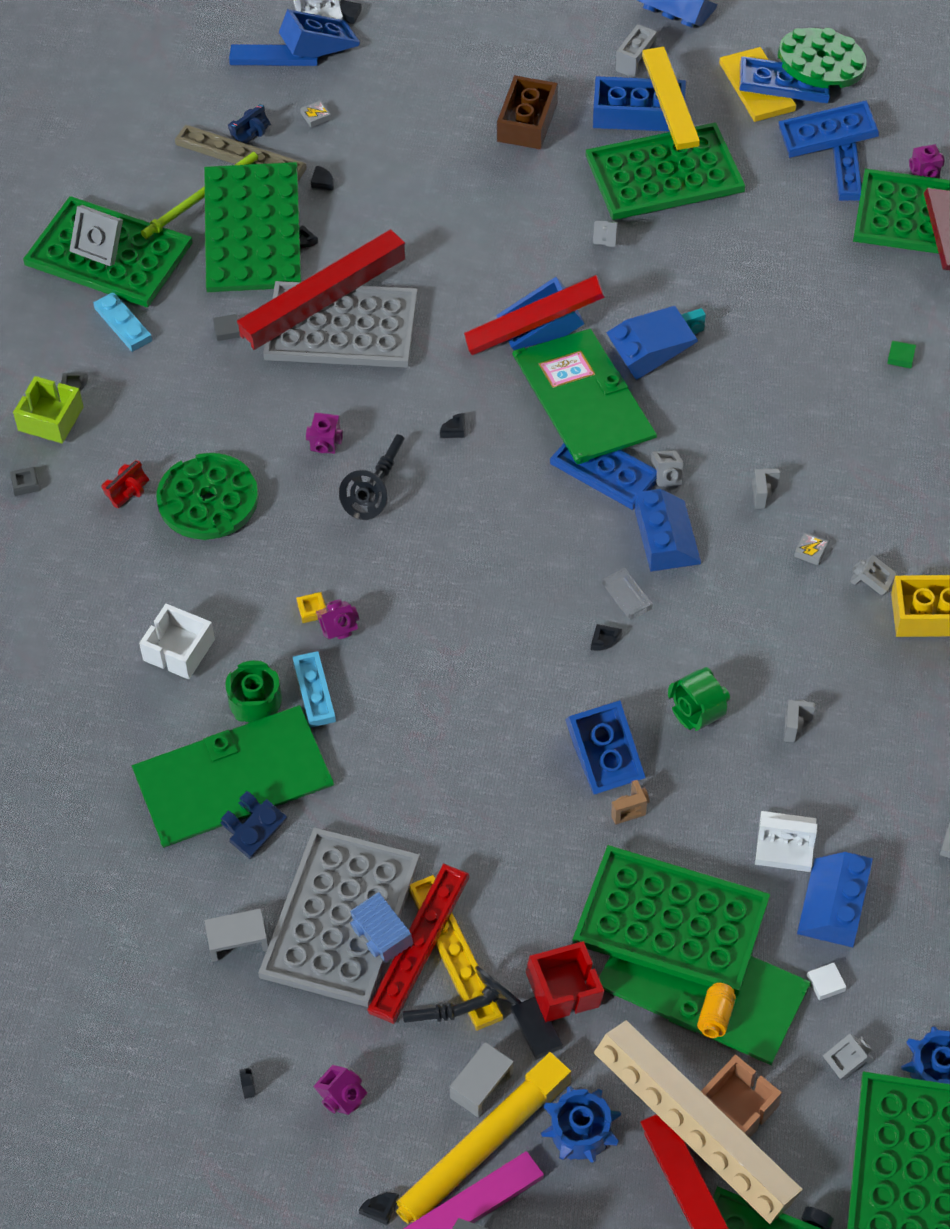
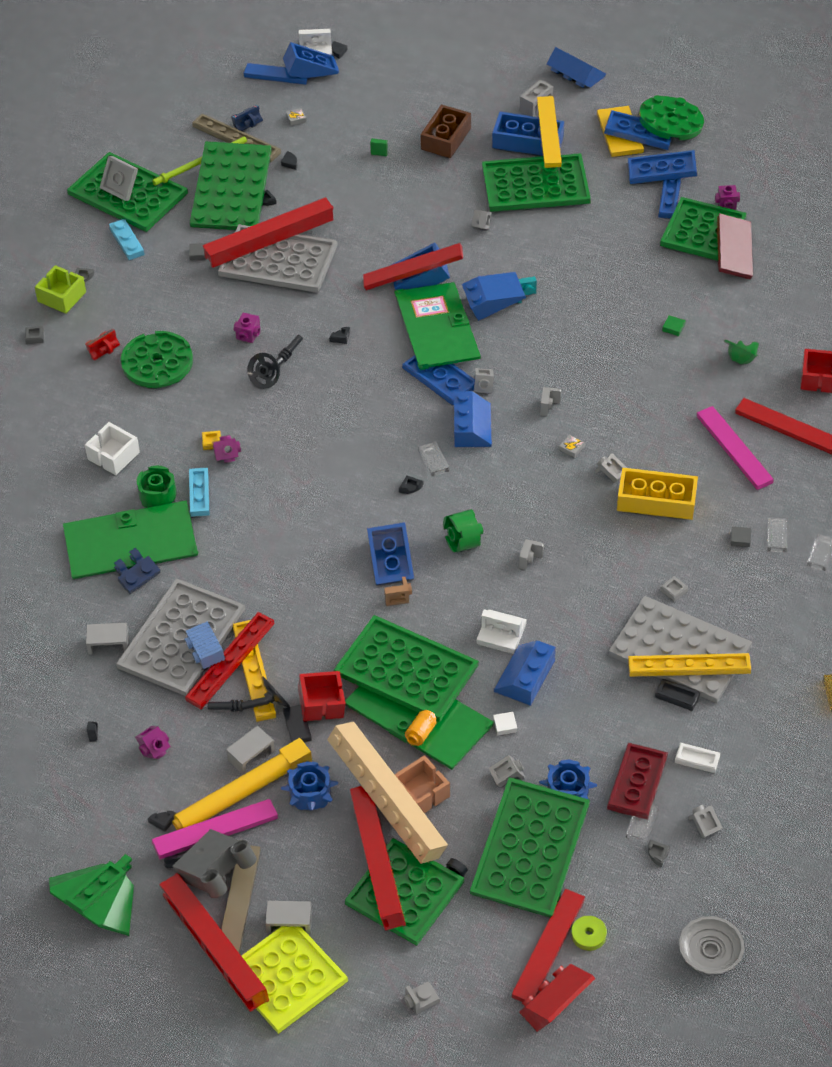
camera: 10 degrees right, 5 degrees down
none -> green tile [370,138,388,157]

